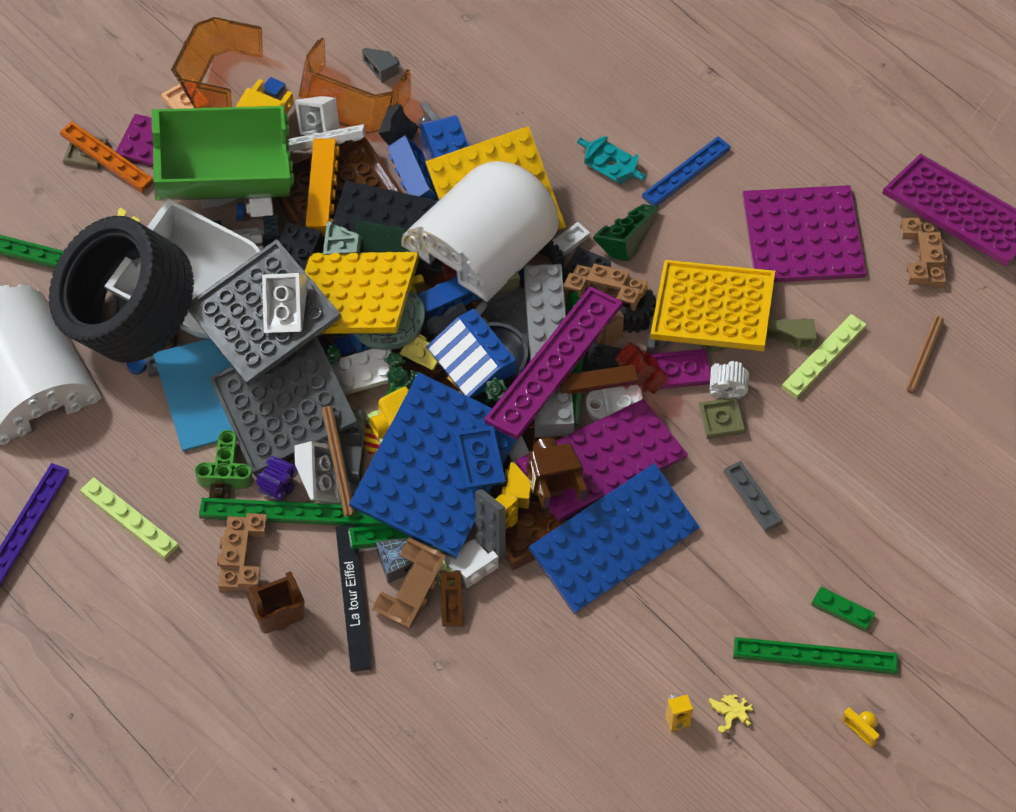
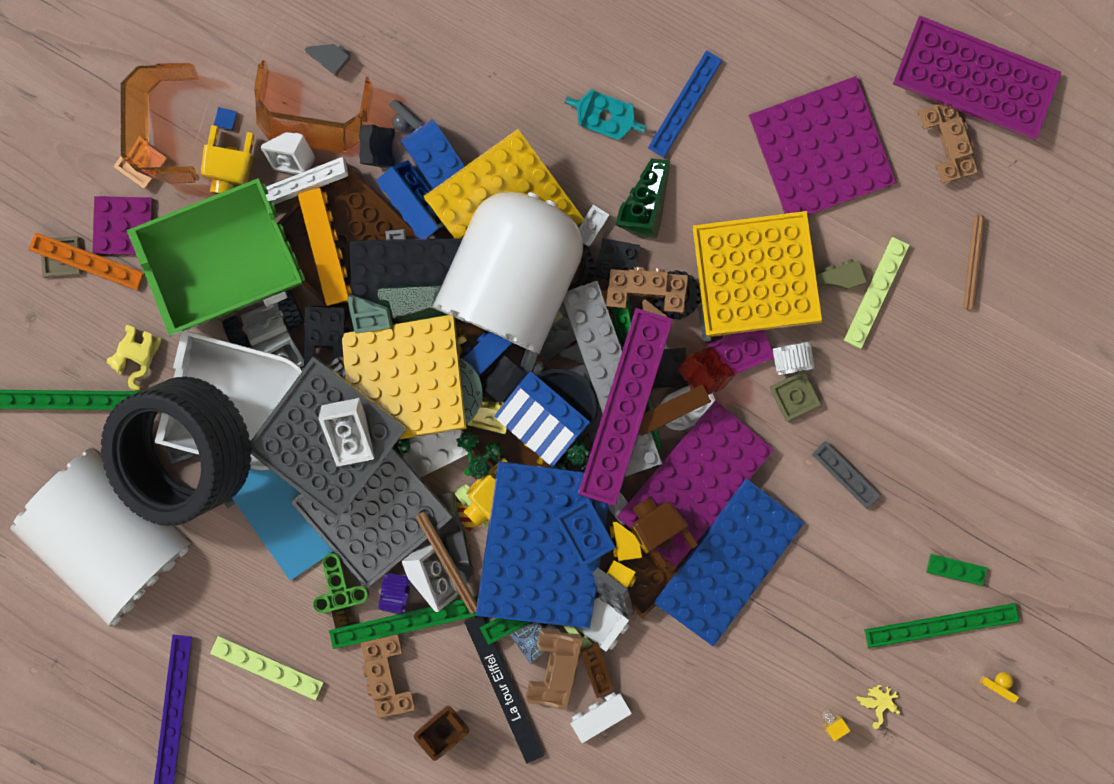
camera: 15 degrees left, 30 degrees up
none -> white brick [570,692,632,743]

